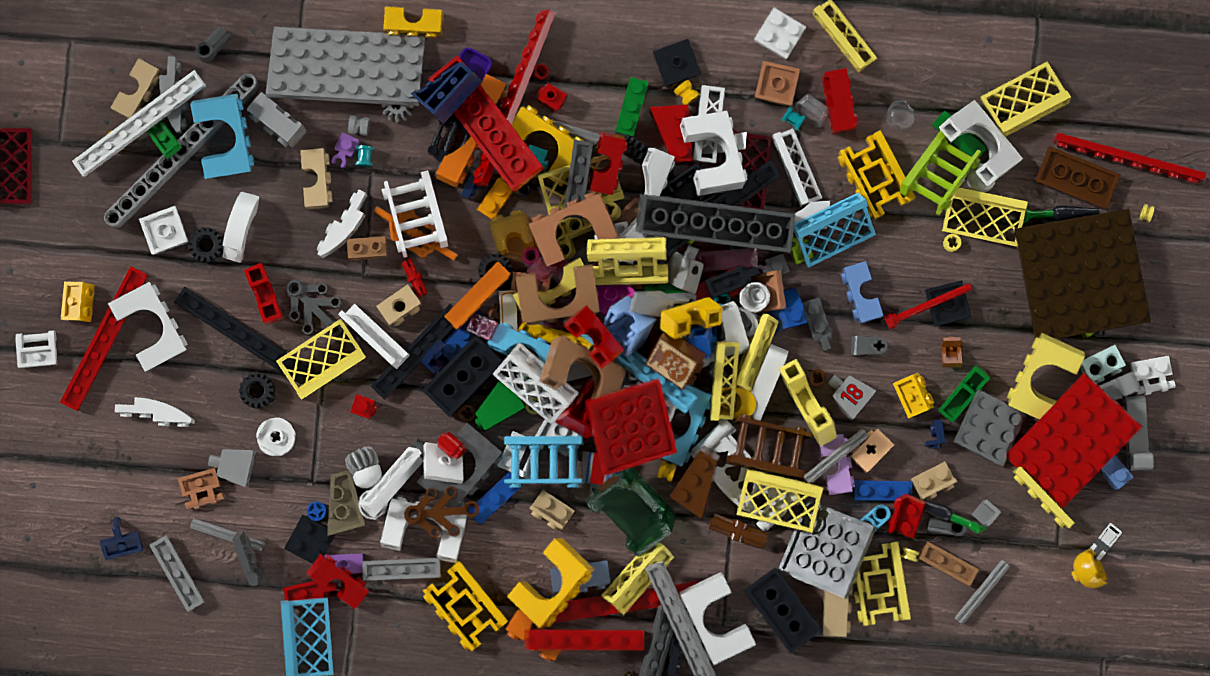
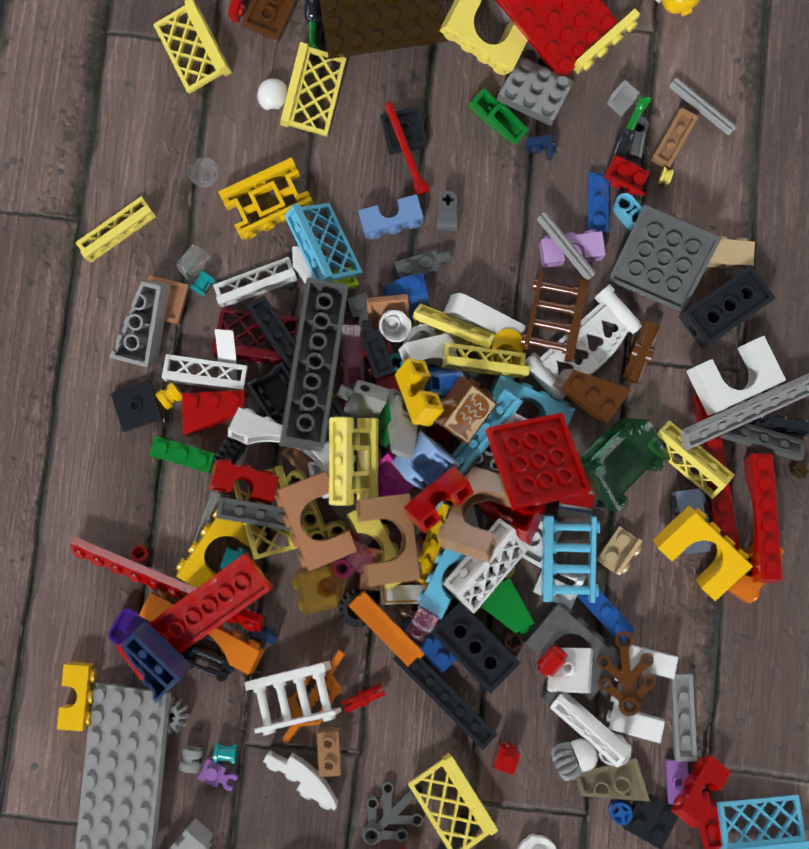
camera: 90 degrees left, 0 degrees up
tan arch [300,148,333,210] -> none
white fence [338,304,410,369] -> none
tan brick [376,284,422,327] -> none
dark blue bracket [421,340,447,374] -> none
yellow fence [423,561,508,651] -> none
light orange hinge [477,176,513,221] -> none
black hinge [514,183,530,198] -> none
red brick [537,83,568,114] -> none
yellow wheel [657,459,677,482] -> none
white arch [680,111,747,196] -> none
light yellow fence [737,469,823,533] -> none
white plate [754,8,806,60] -> none
light yellow arch [779,359,837,447] -> none
reddish brown bush [809,369,826,386] -> none
red wedge [821,68,858,135] -> none
light grey torso [827,375,876,420] -> none
light nougat brick [850,429,894,473] -> none
light yellow fence [853,542,911,626] -> none
yellow bracket [893,373,934,419] -> none
lime fence [900,130,981,215] -> none
tan bracket [910,462,957,500] -> none
green tile [931,111,987,157] -> none
white arch [939,100,1023,187] -> none
dark orange bracket [941,336,962,367] -> none
light yellow bush [943,234,961,252] -> none
none -> light grey wedge [109,280,171,367]

